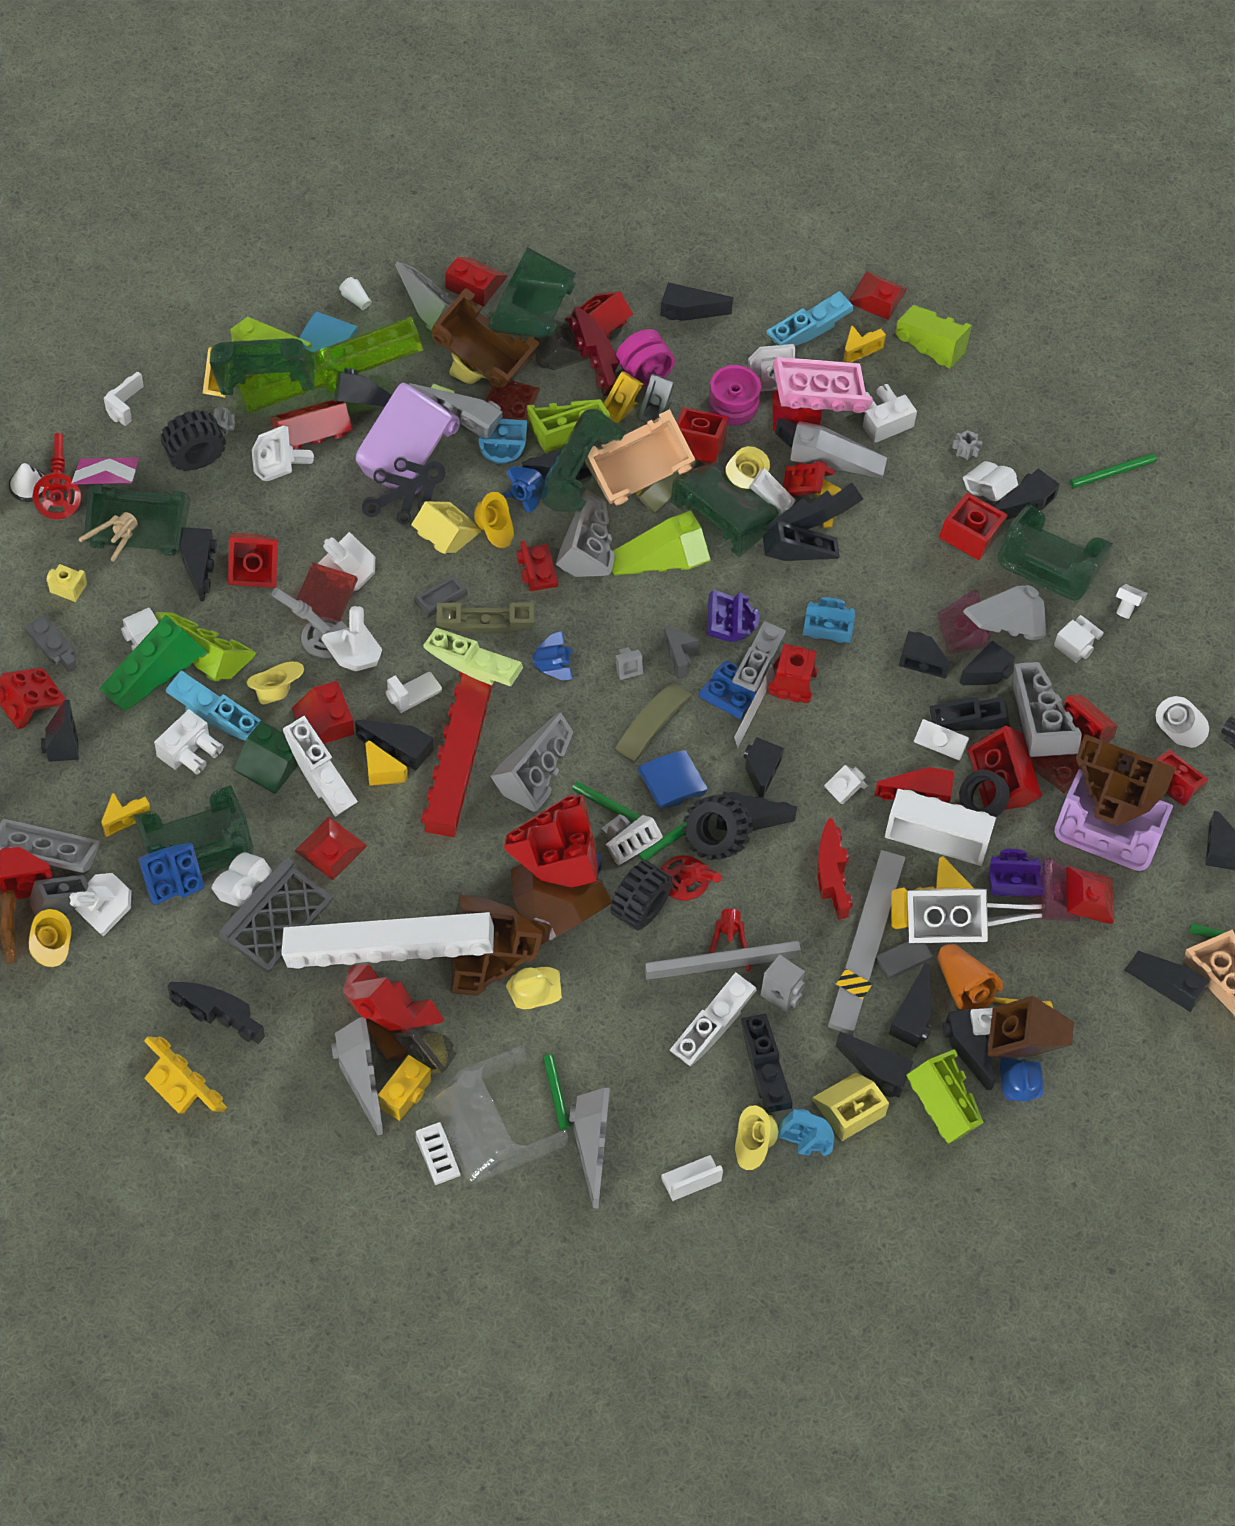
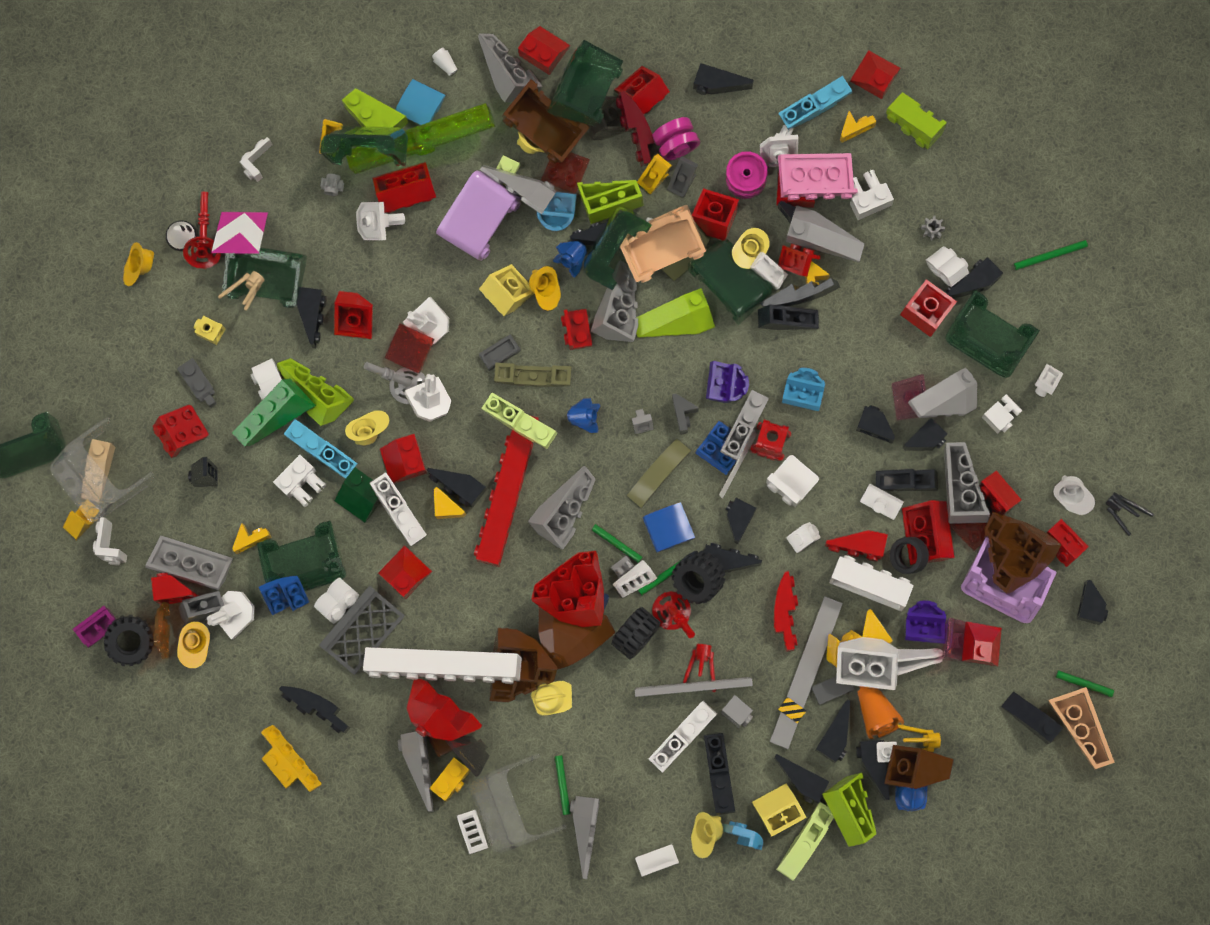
camera: 15 degrees right, 20 degrees up
black tyre [160,410,226,471] -> none
black slope [334,368,392,407] -> none
black plant [362,456,446,525] -> none
white bracket [386,672,442,713] -> none
none -> white bracket [766,455,819,507]
none -> yellowish green slope [776,802,834,881]

